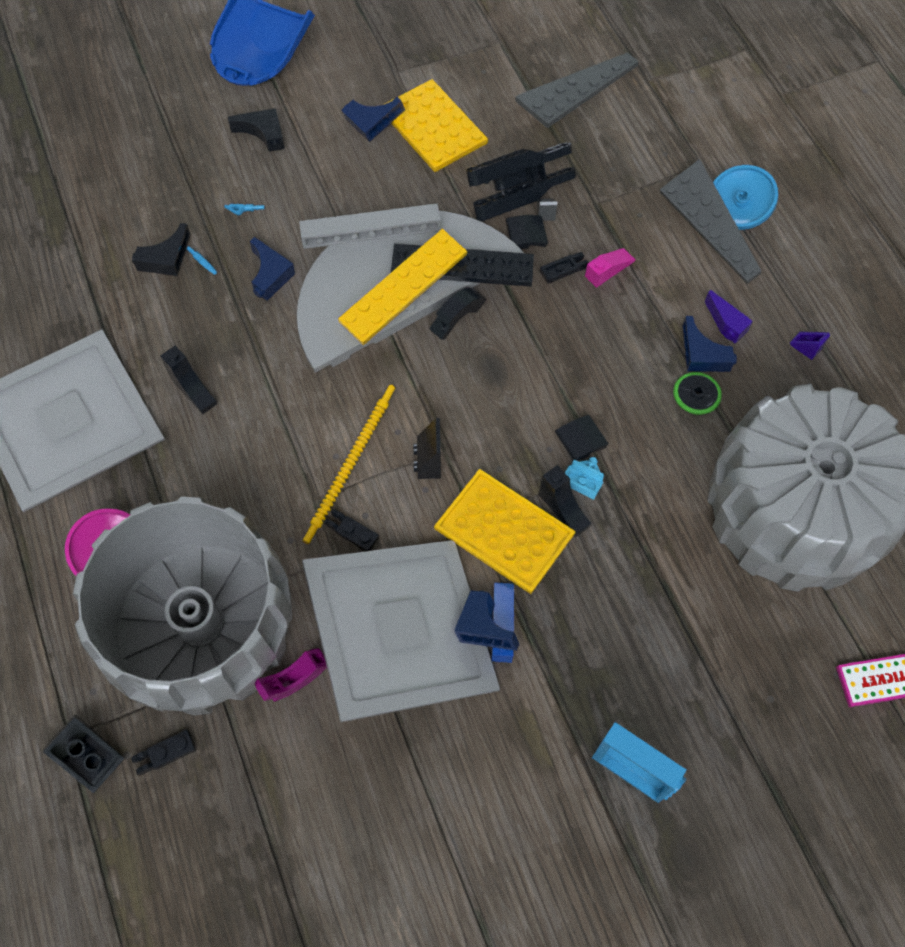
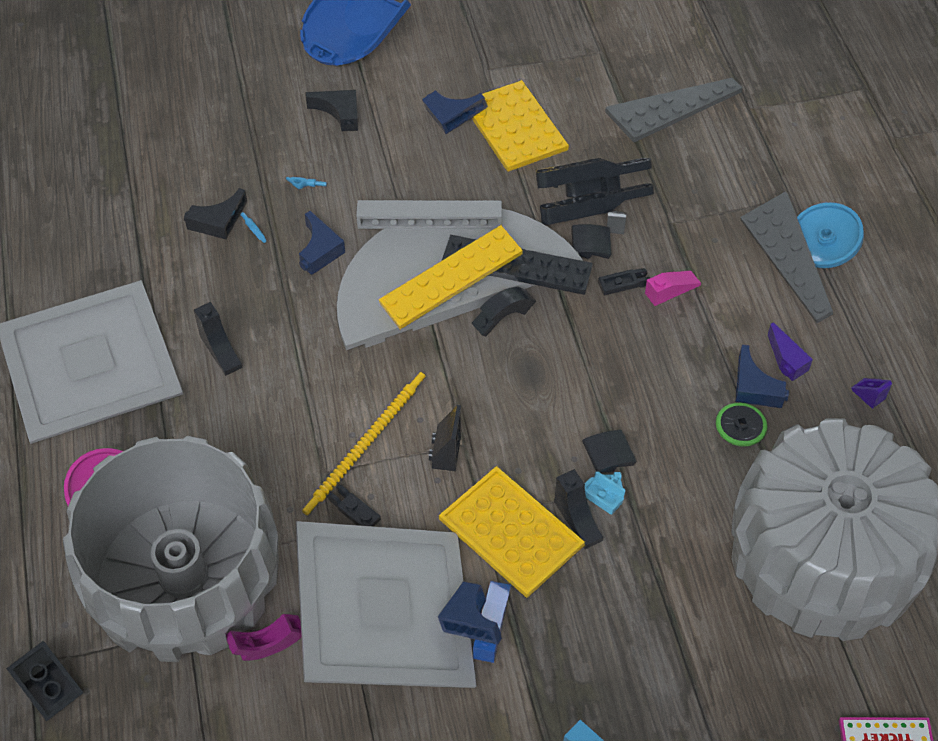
camera: 10 degrees right, 10 degrees down
black hinge [131,730,196,776] -> none

